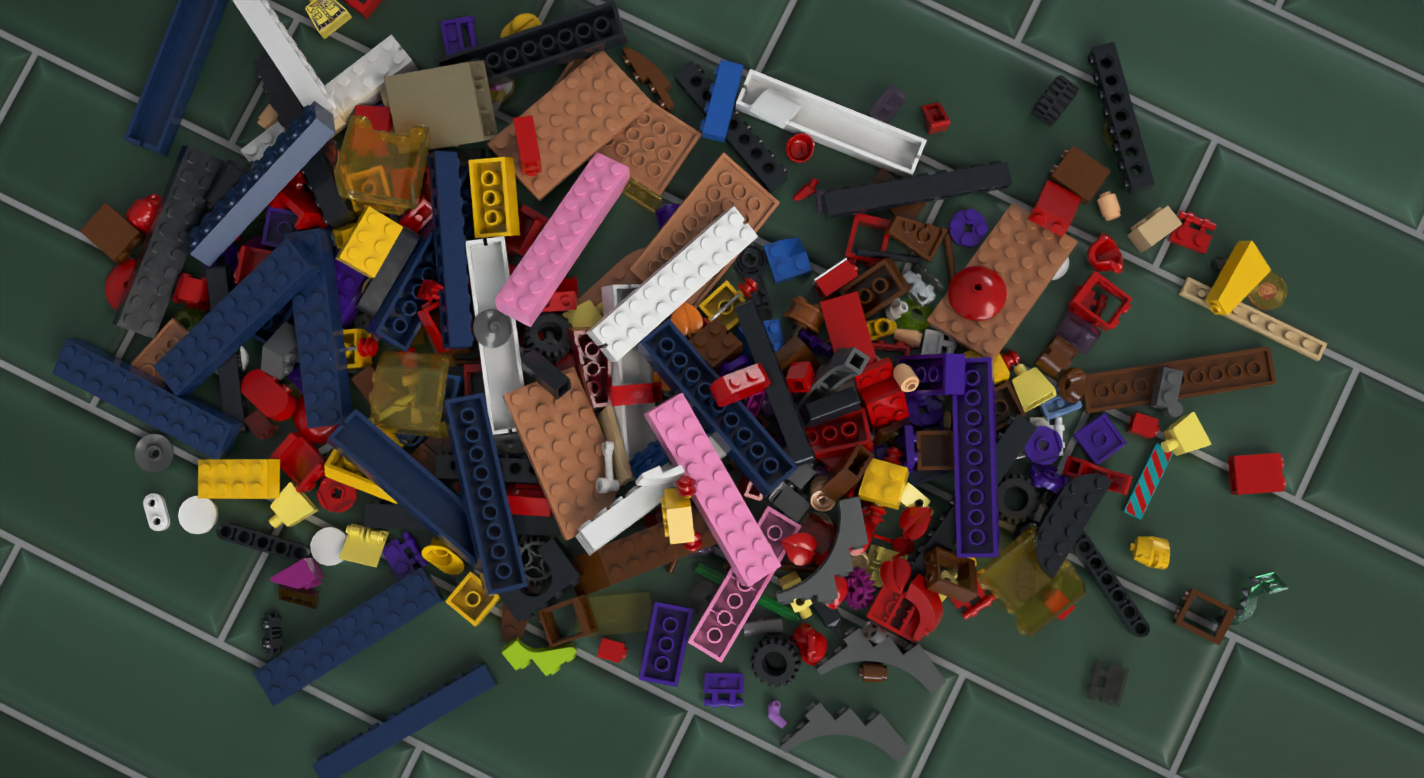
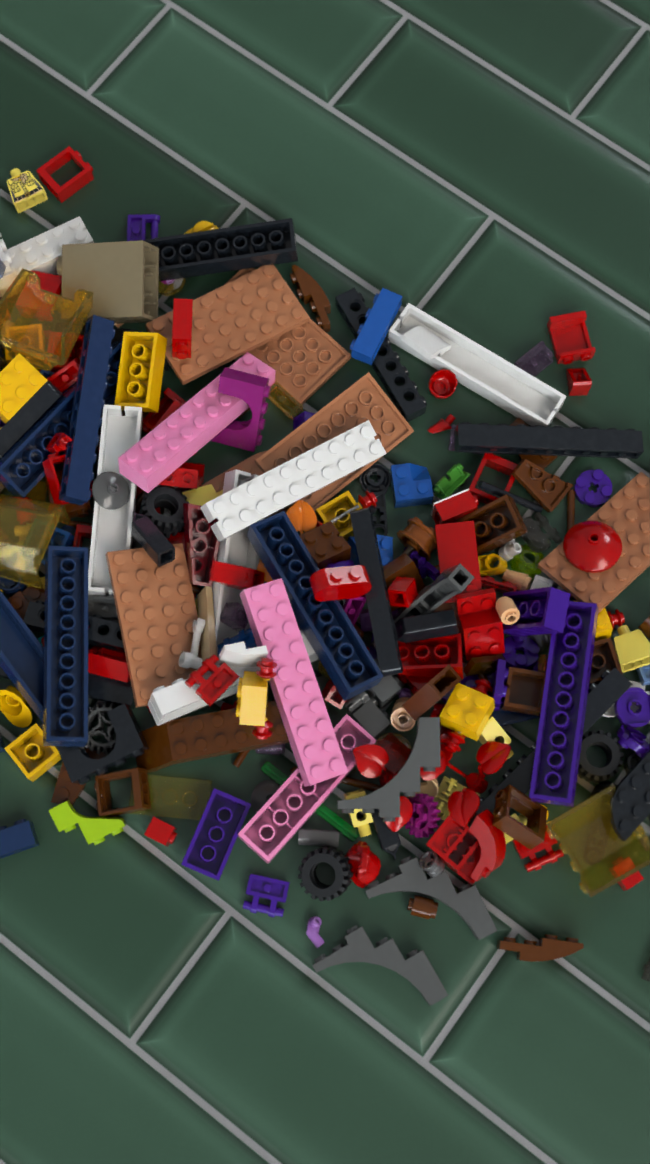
camera: 10 degrees right, 10 degrees down
none -> red plate [185,654,239,706]
none -> magenta arch [211,367,271,452]
none -> clear purple brick [220,602,248,629]
none -> bright green hinge [433,463,471,499]
none -> reddish brown slope [497,934,584,962]
none -> red panel [547,310,596,365]

